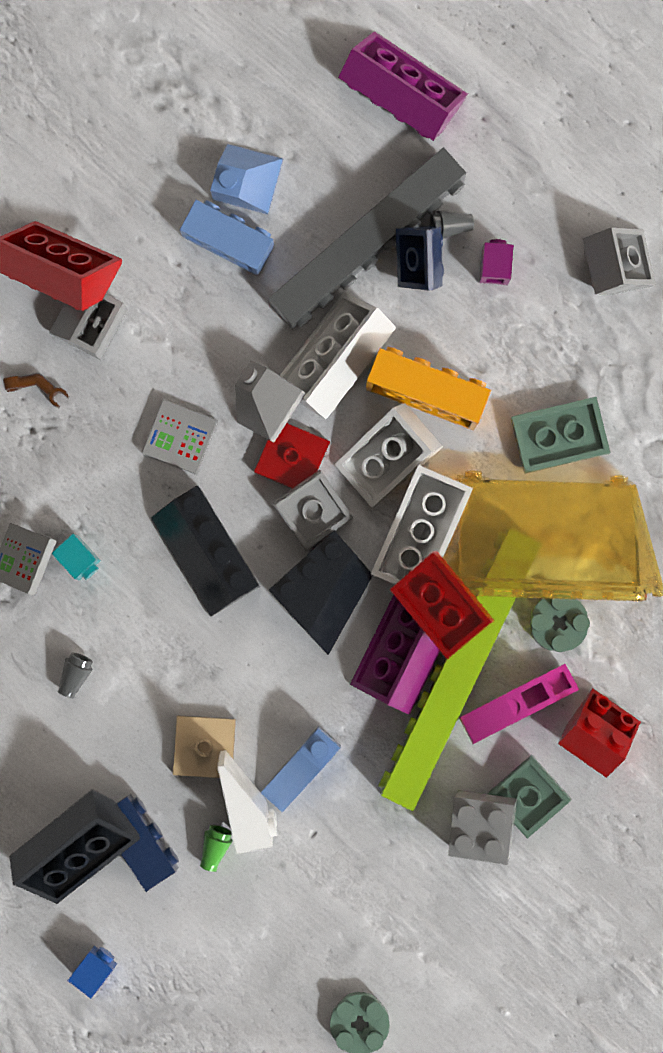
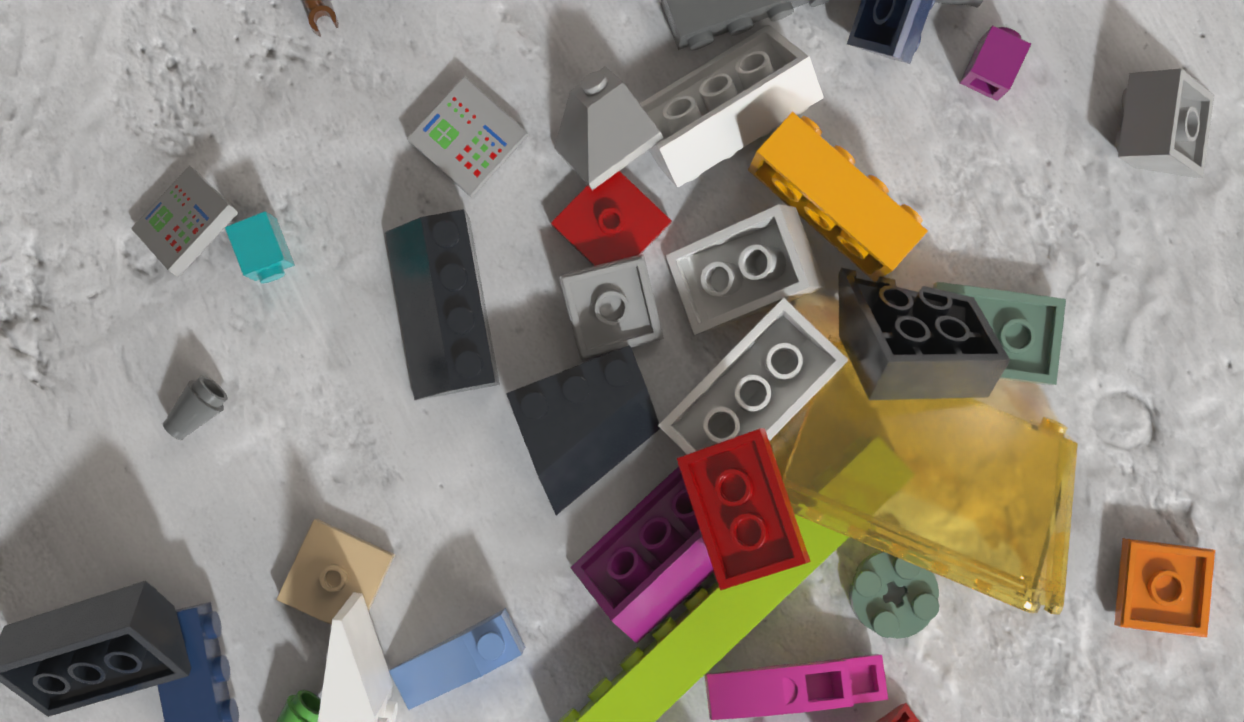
camera: 15 degrees right, 0 degrees up
none -> black wedge [838,267,1010,400]

